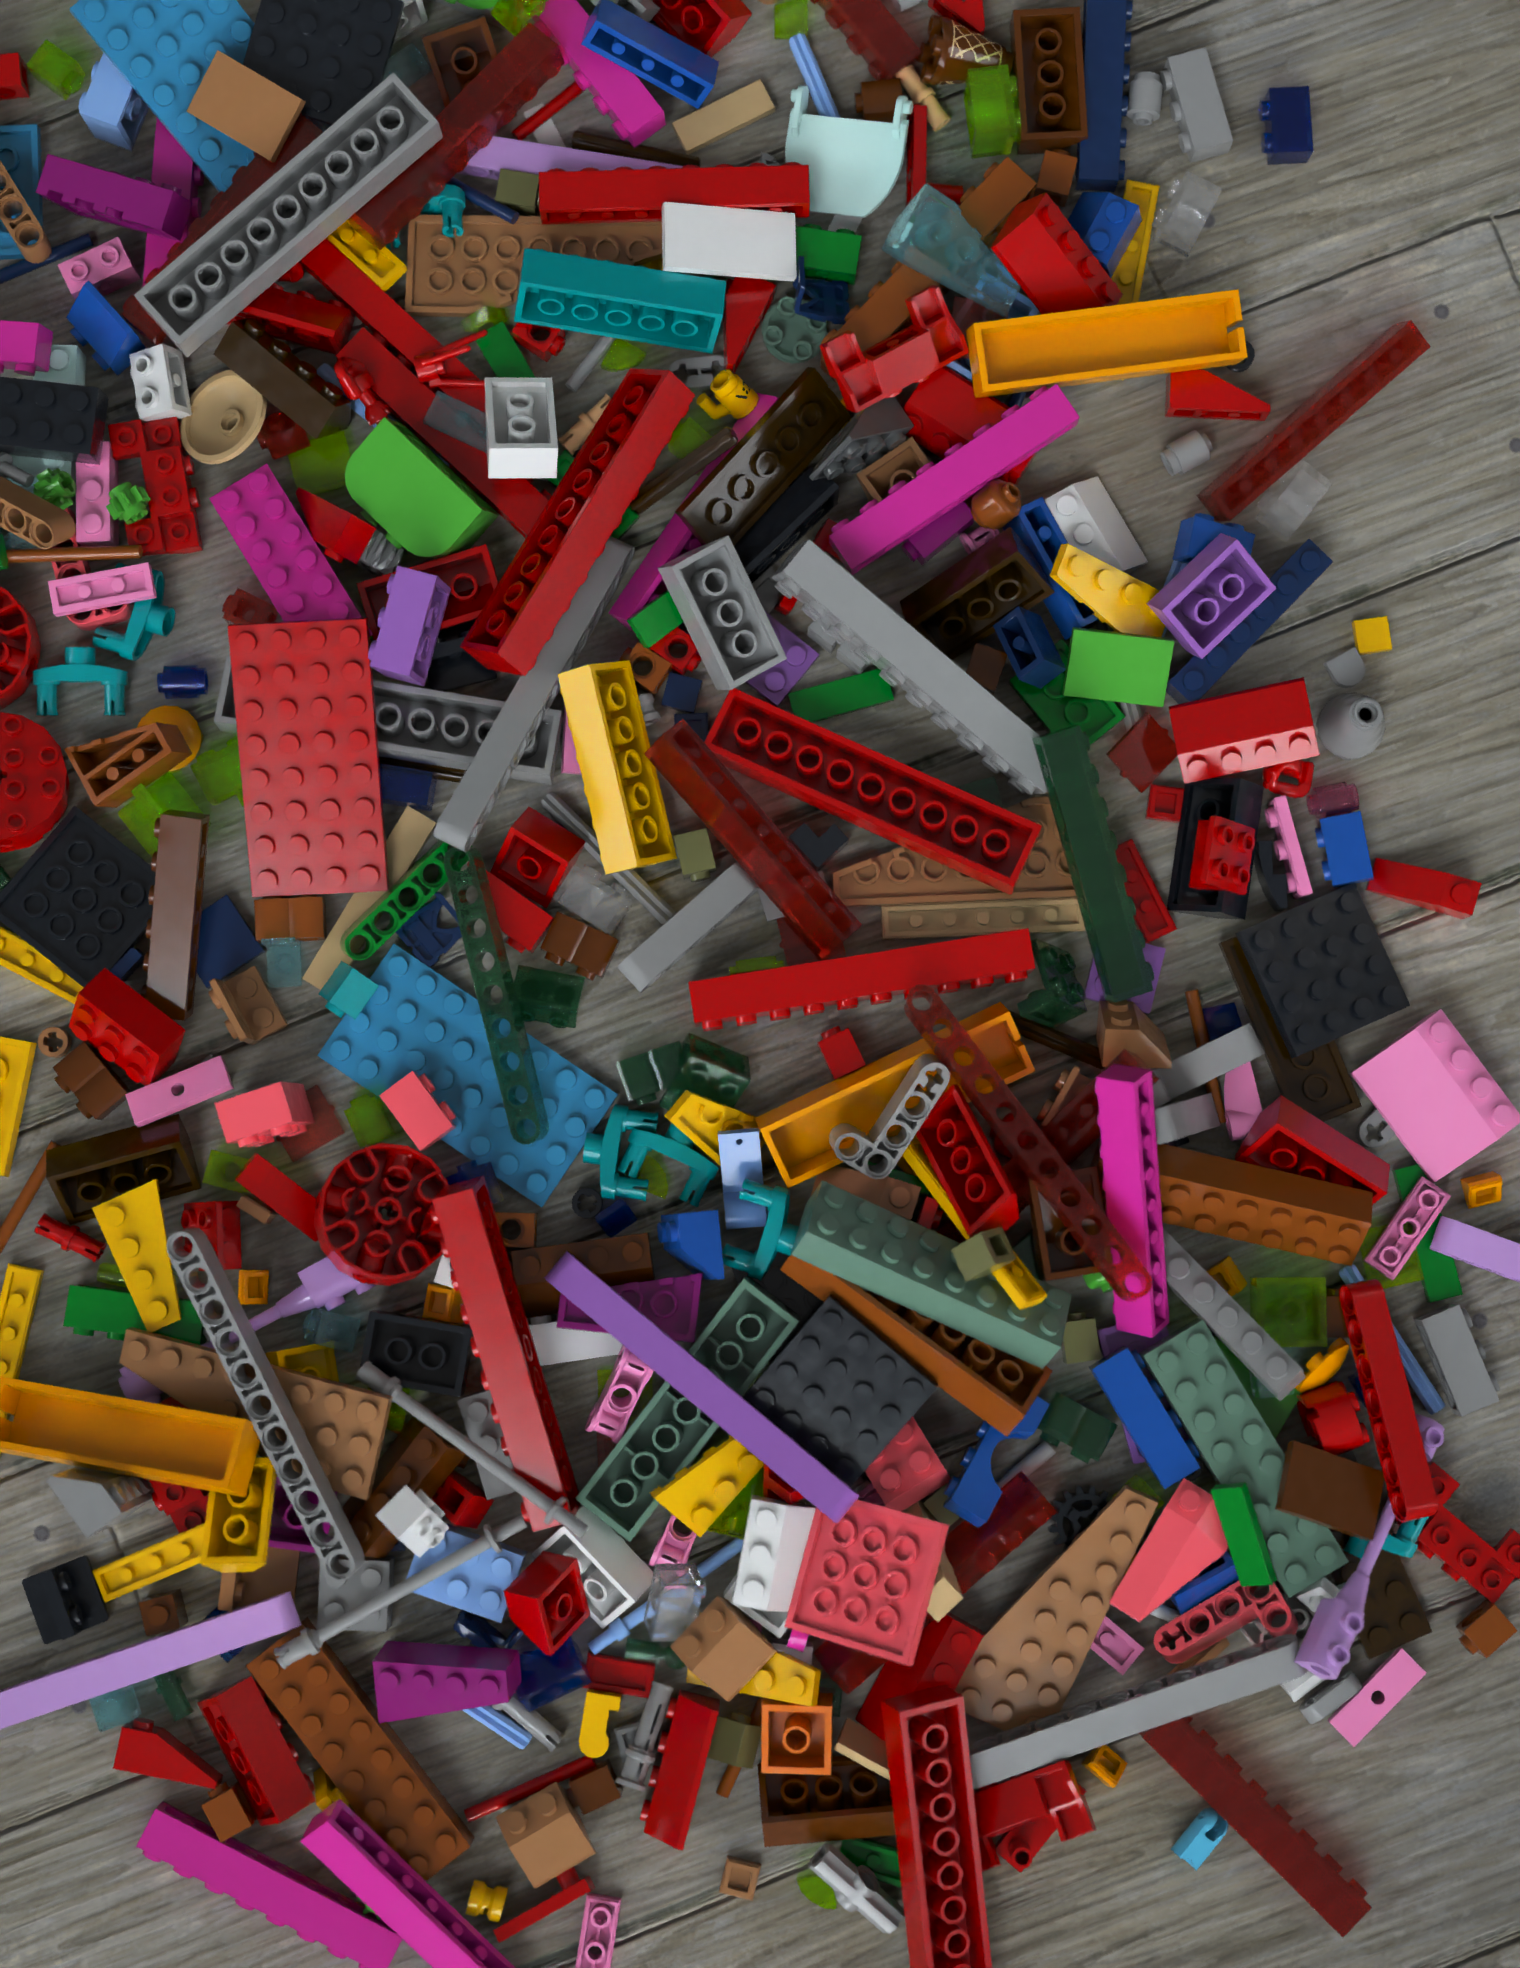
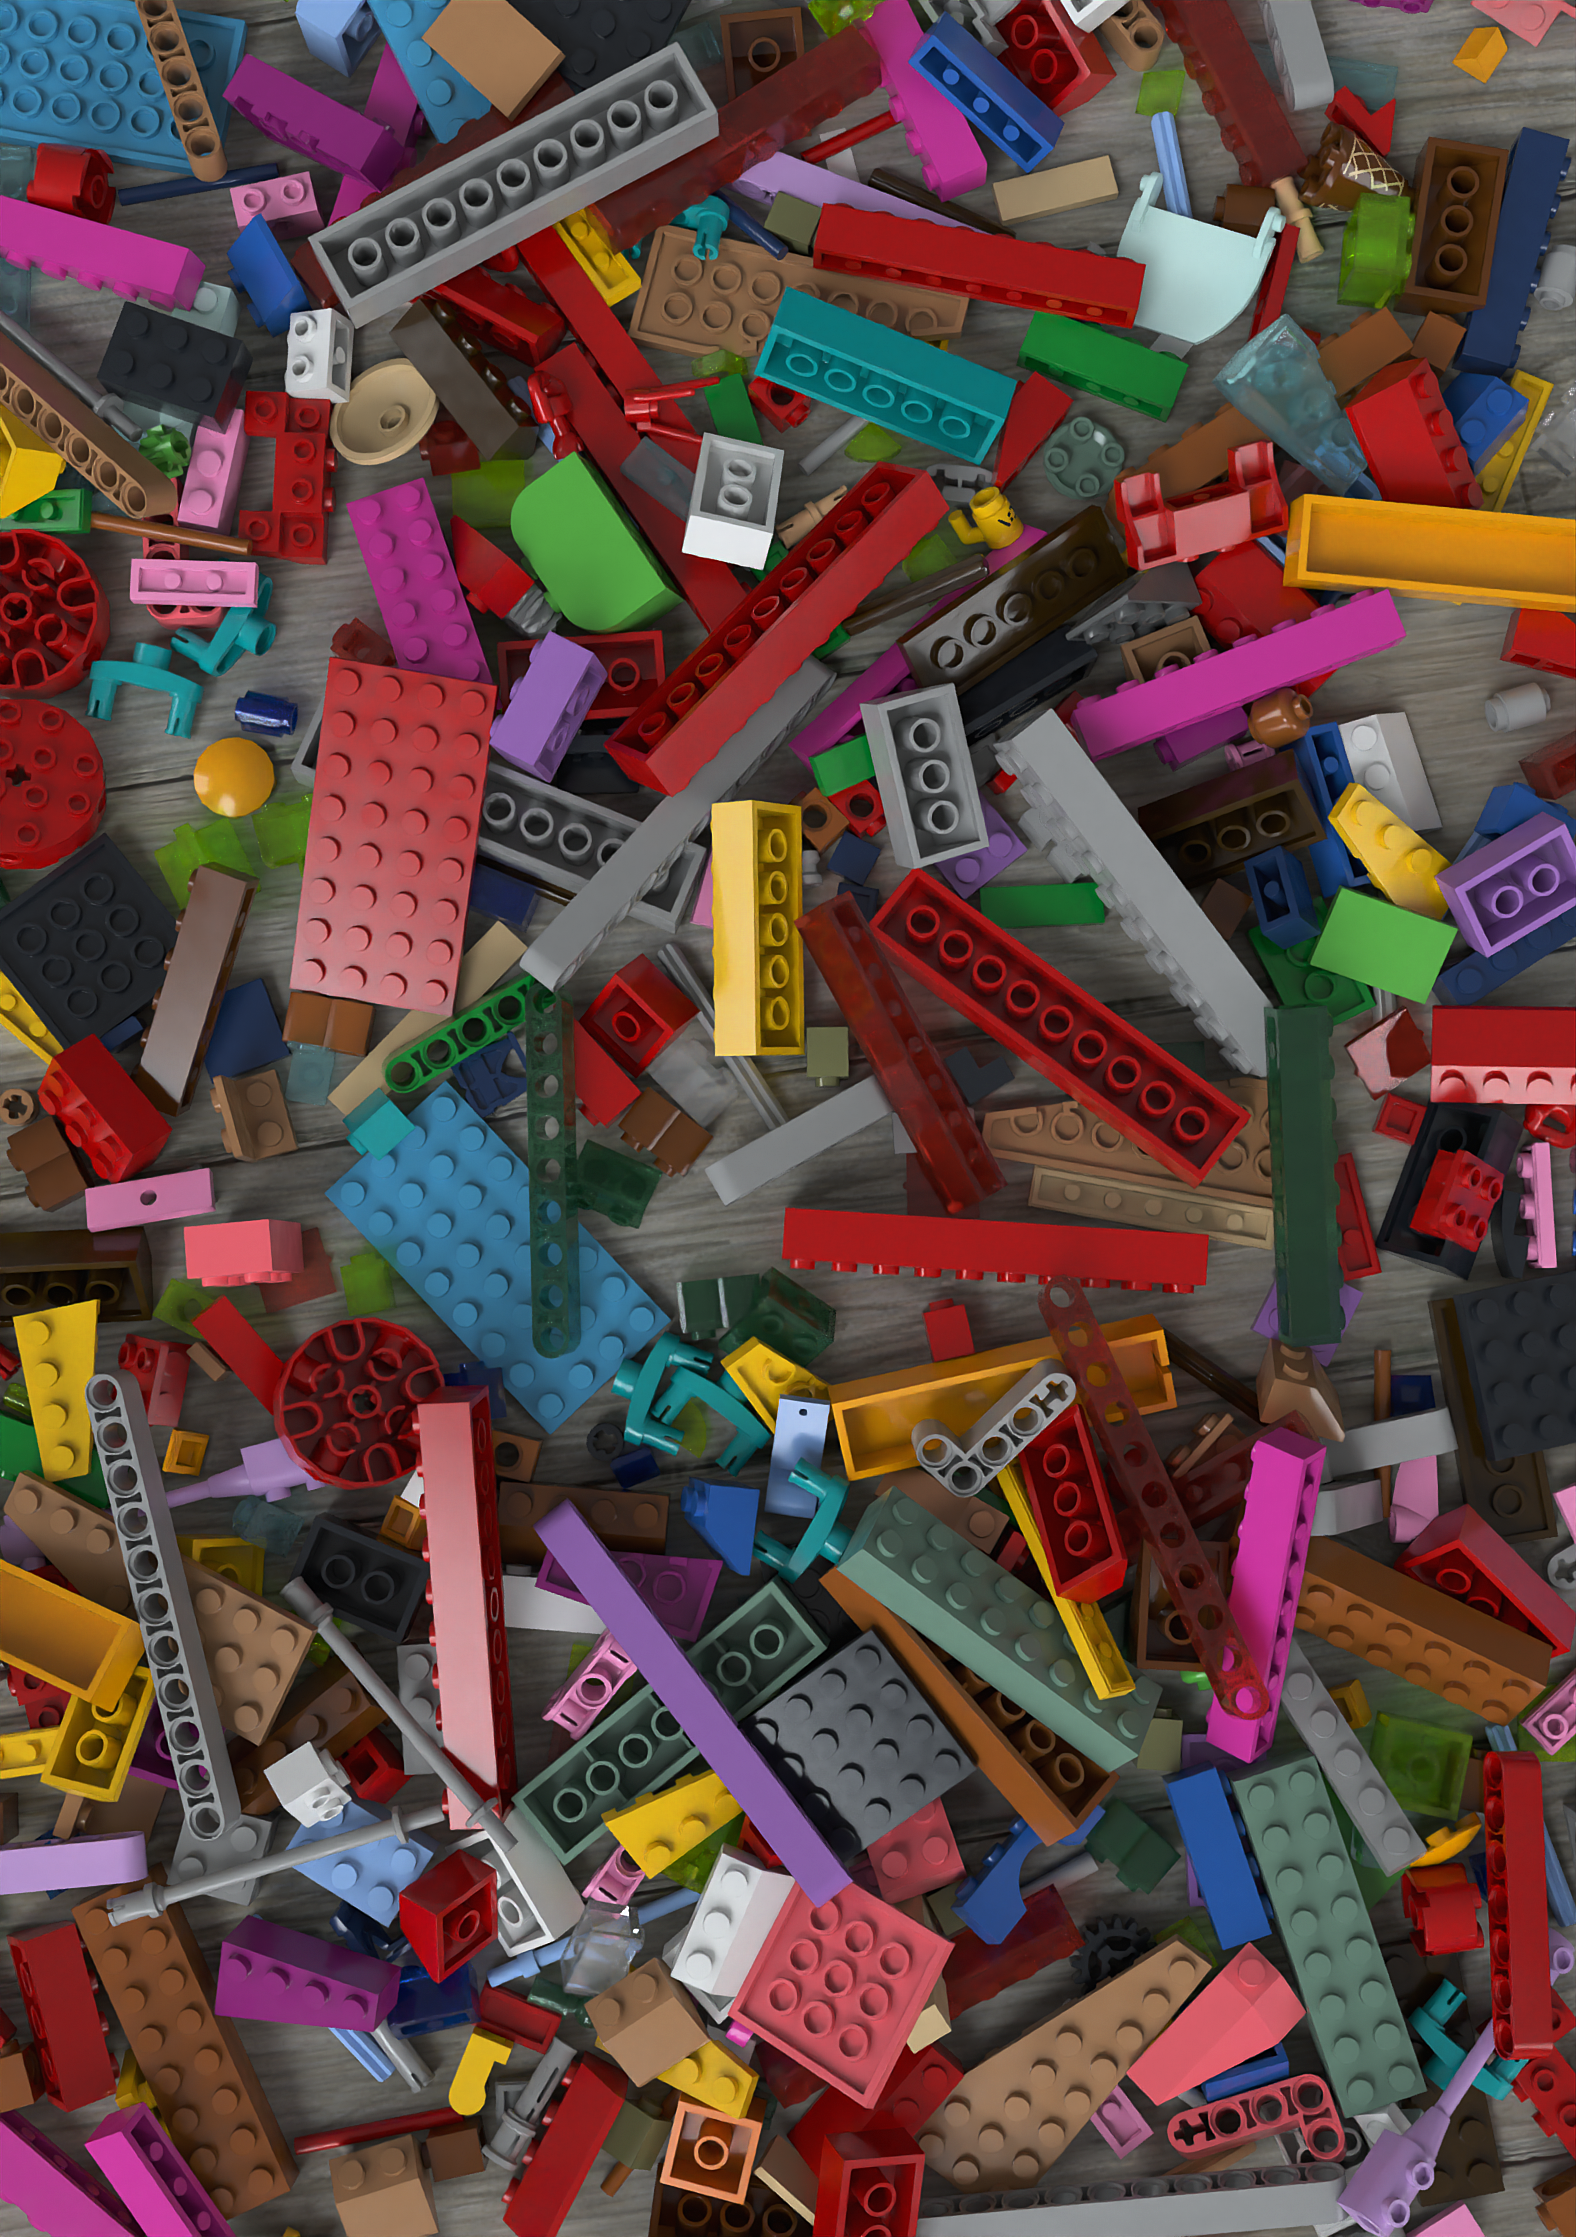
camera: 10 degrees right, 0 degrees up
dark orange wedge [64,722,192,808] -> none
bright green gear [106,482,151,524] -> none
coral brick [379,1071,457,1151] -> none
white tile [662,202,797,282] -> none
clear neon green piece [729,956,785,975] -> none
dark blue piece [793,256,850,325] -> none
olive brick [951,1227,1016,1282] -> none
clear green bracket [1017,938,1087,1028] -> none
green tile [1210,1482,1277,1587] -> none
reddish brown tile [1275,1441,1384,1541] -> none

